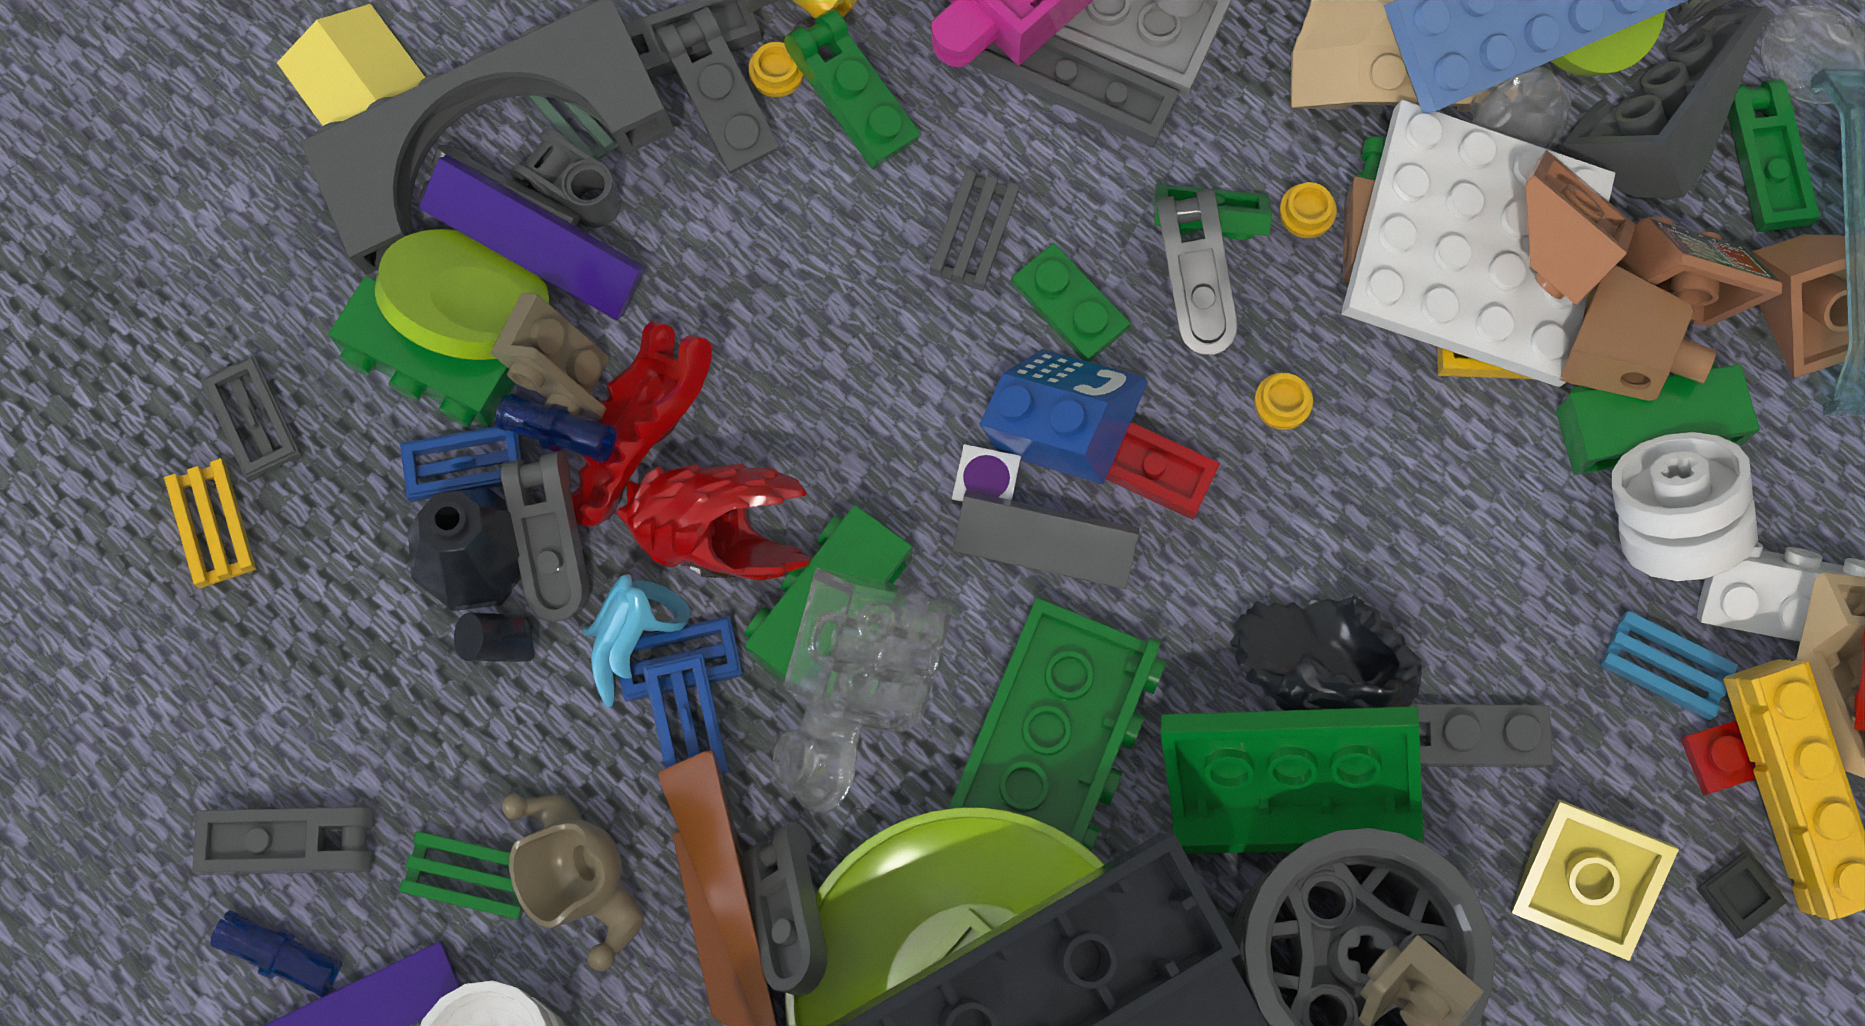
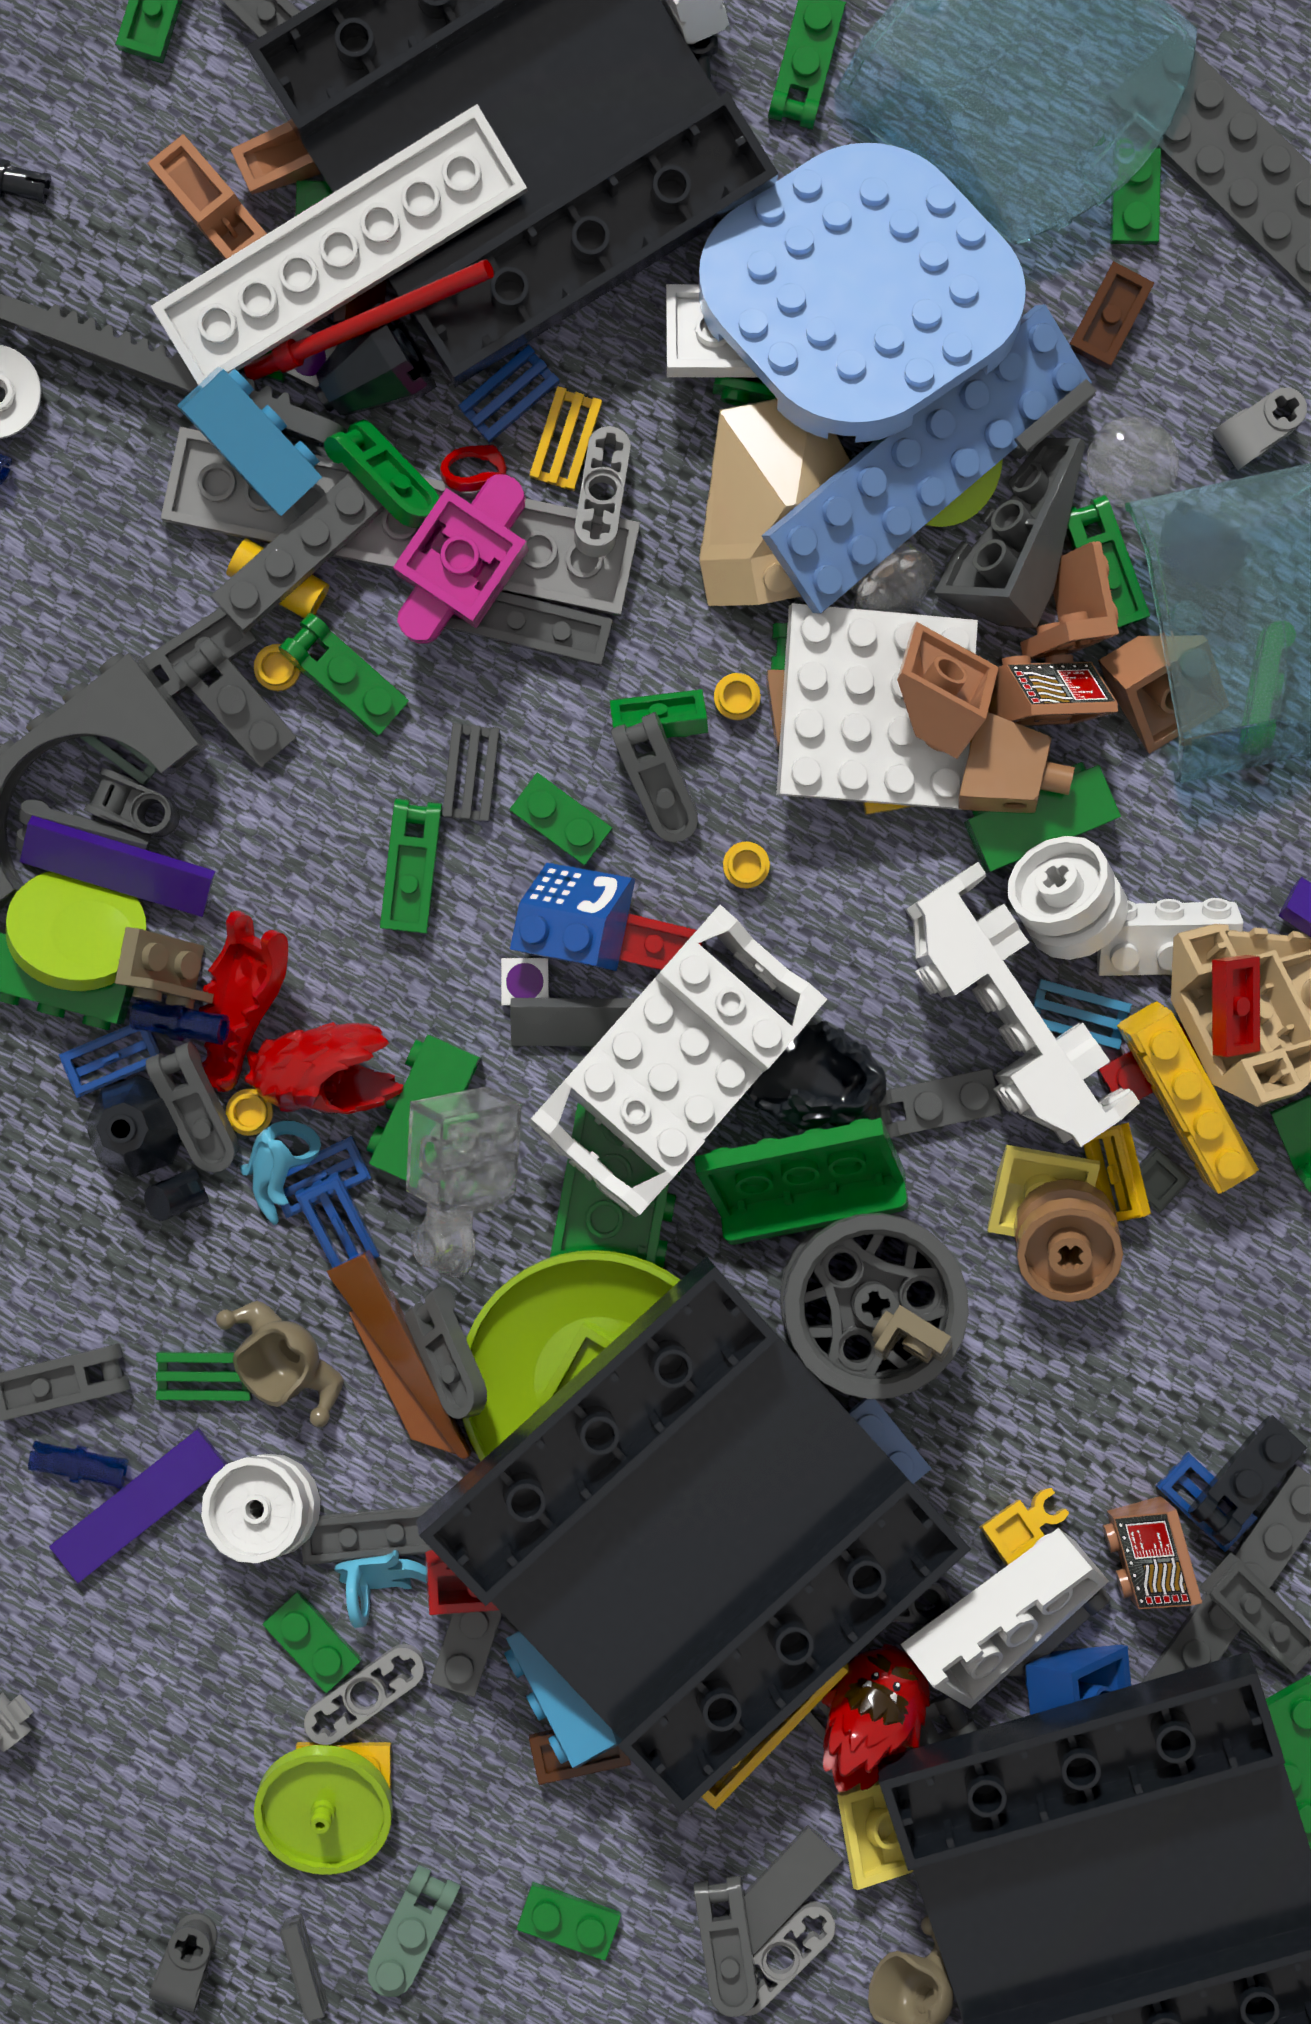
camera: 20 degrees left, 15 degrees up
none -> yellow plate [226,1089,273,1136]
none -> green plate [380,798,443,934]
none -> white piece [527,905,827,1217]
none -> white piece [905,862,1140,1147]
none -> medium nougat wheel [1014,1179,1123,1302]
none -> nougat bracket [1020,541,1119,659]
none -> yellow tile [1083,1122,1151,1222]

